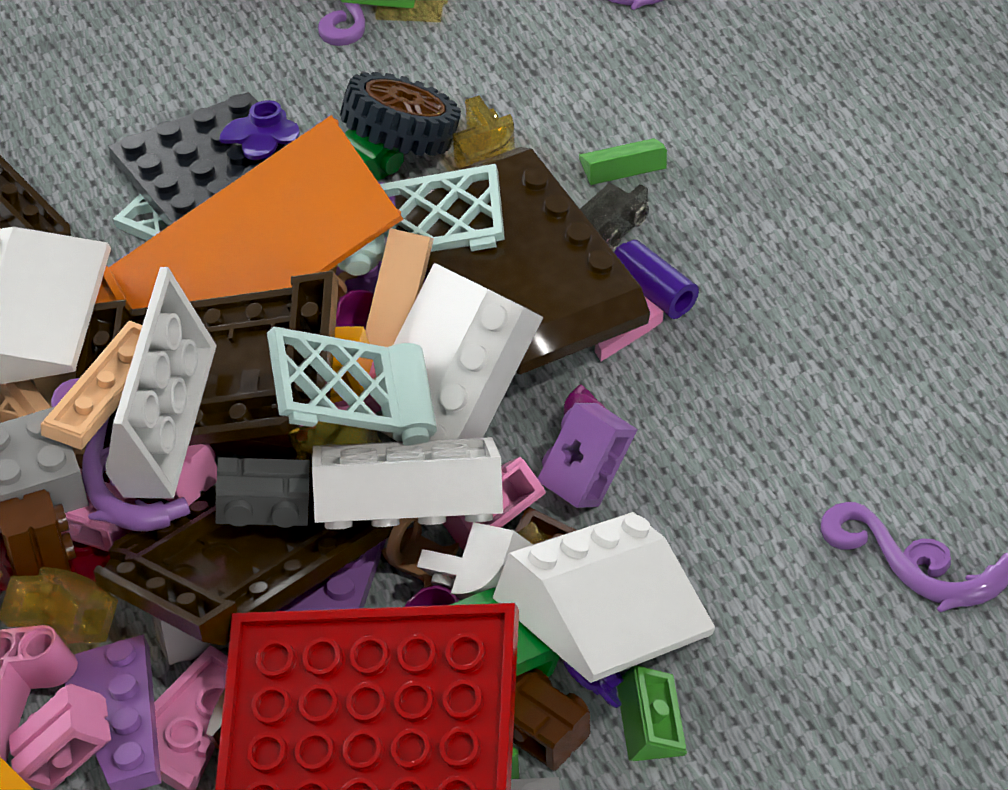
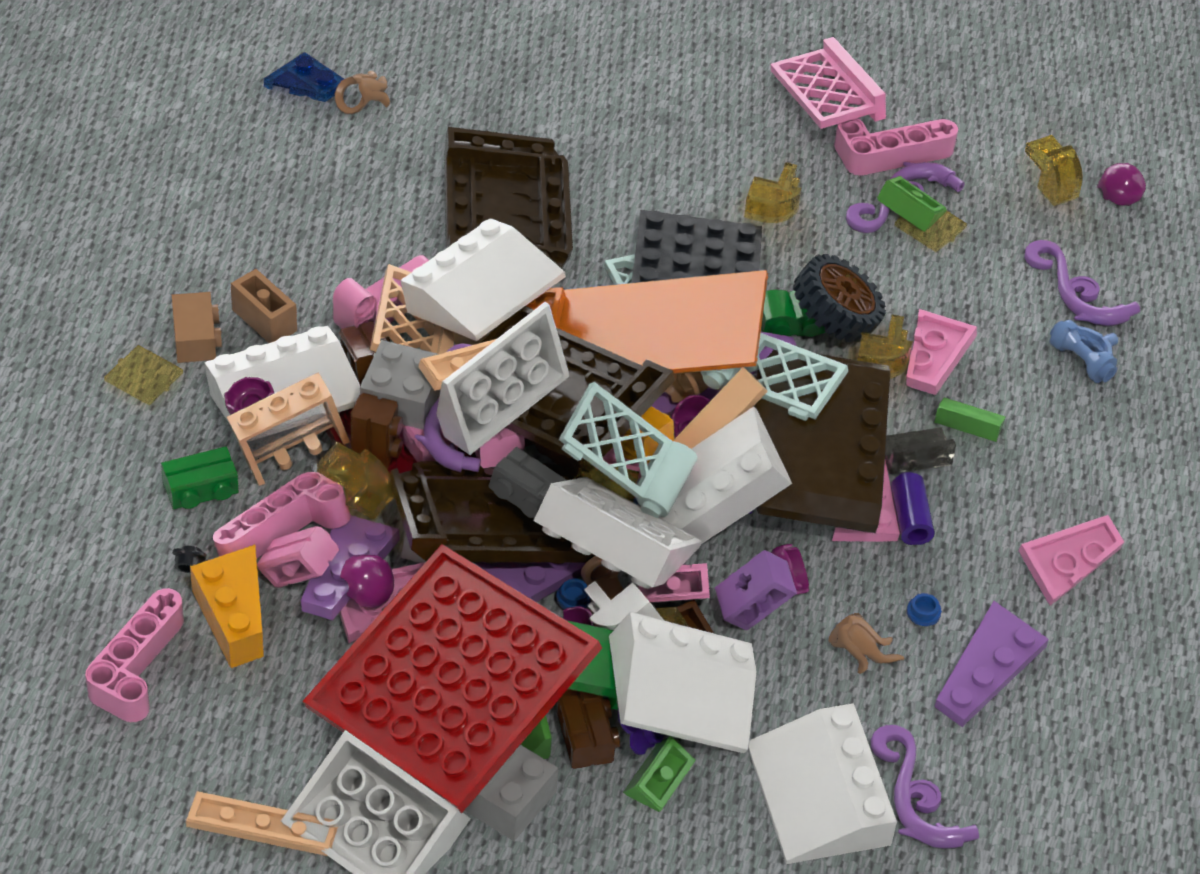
camera: 30 degrees right, 0 degrees up
dark purple plate [219,100,300,160] -> none
none -> magenta hair [340,555,394,608]
none -> blue plate [557,579,591,609]
none -> clear yellow brick [744,162,802,223]
none -> white slope [748,703,897,864]
none -> medium nougat piece [828,613,905,674]
none -> bright pink wing [906,309,977,395]
none -> blue plate [907,593,942,626]
none -> medium lavender wing [935,601,1049,727]
none -> bright pink wing [1018,515,1124,606]
none -> medium blue piece [1050,320,1118,383]

